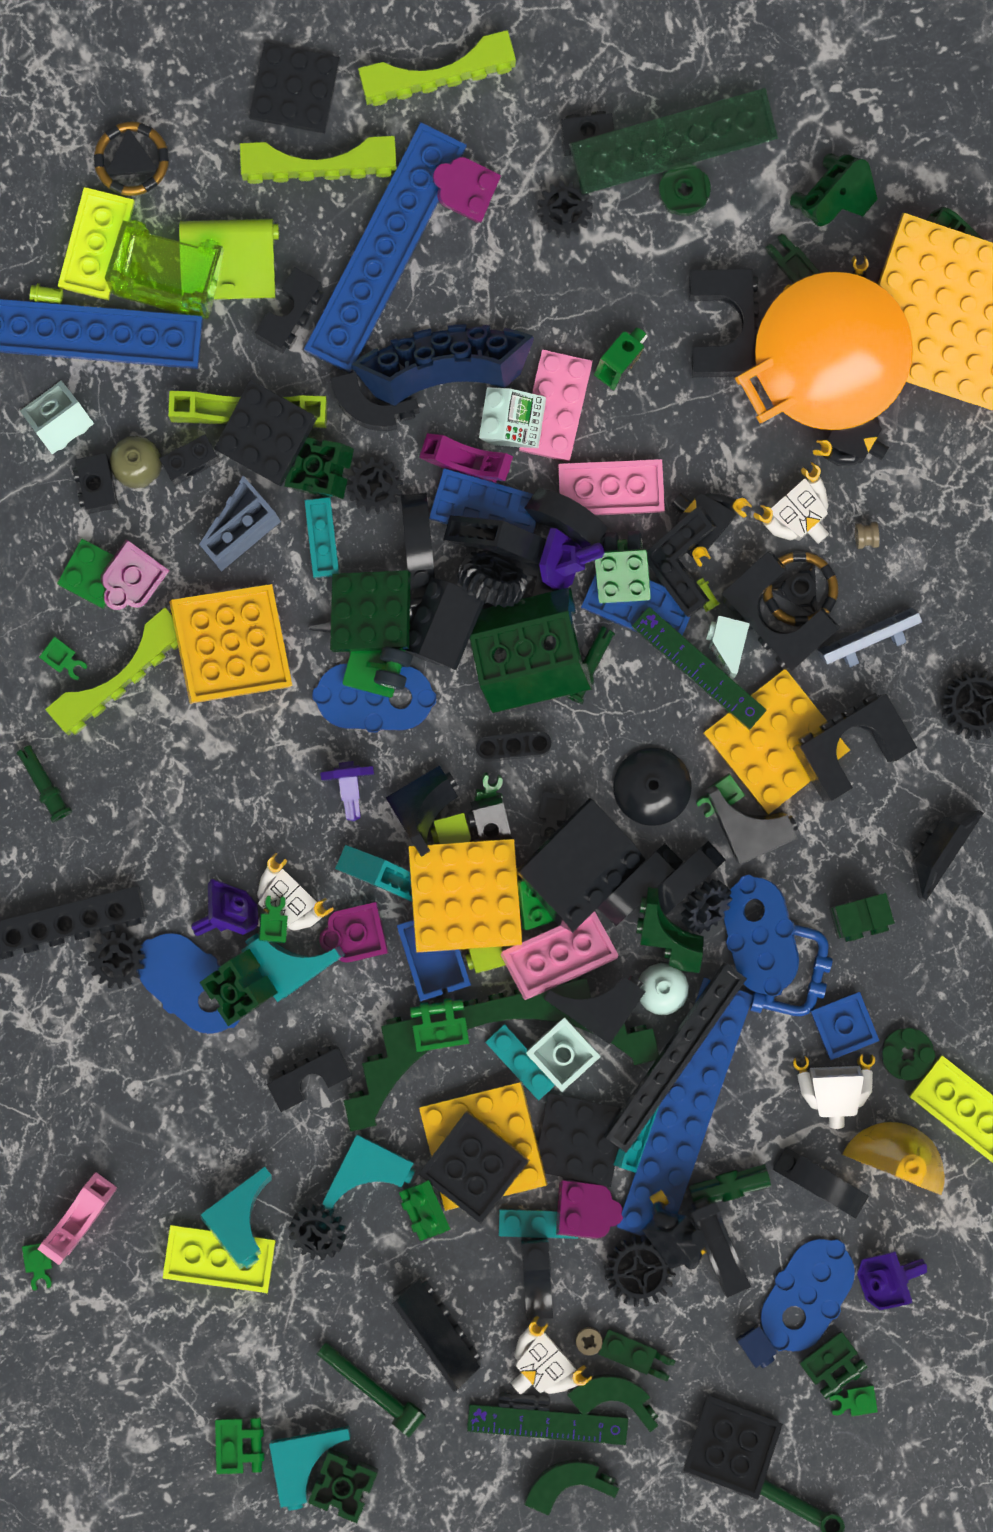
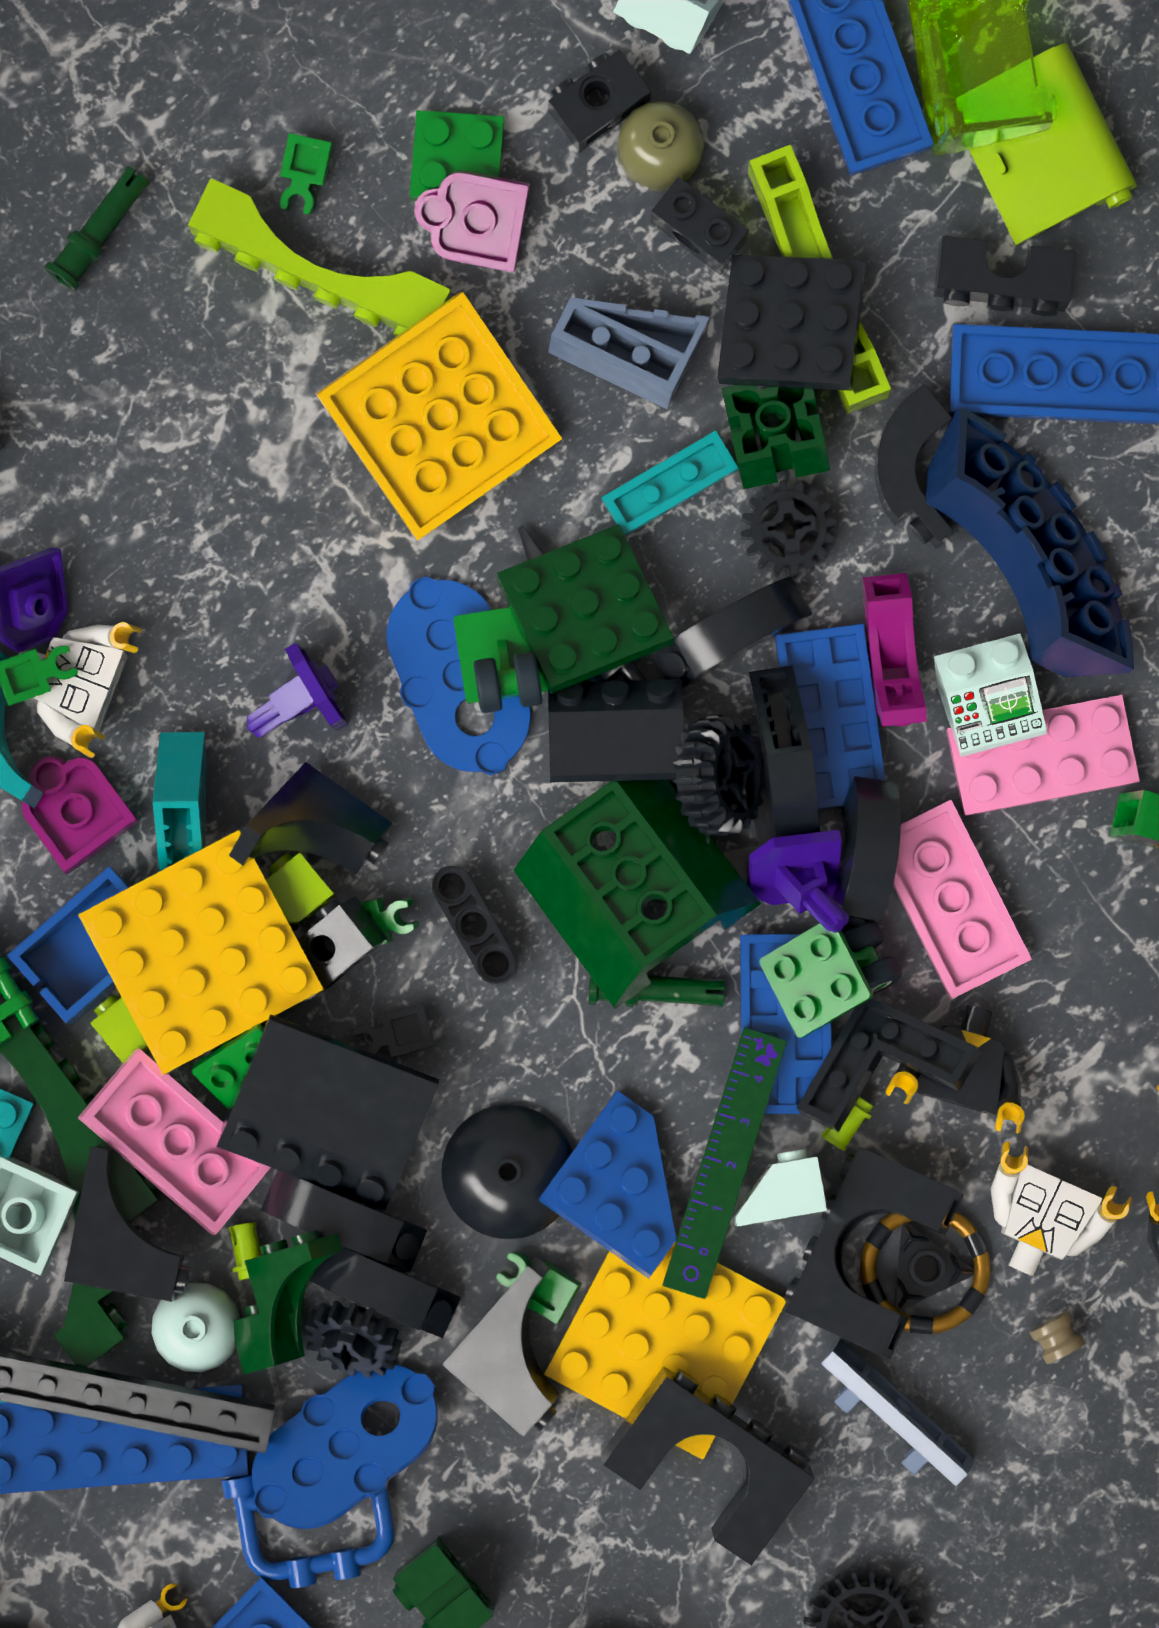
camera: 70 degrees right, 0 degrees up
none -> lime pin [228,1222,262,1281]
none -> blue plate [539,1090,676,1279]

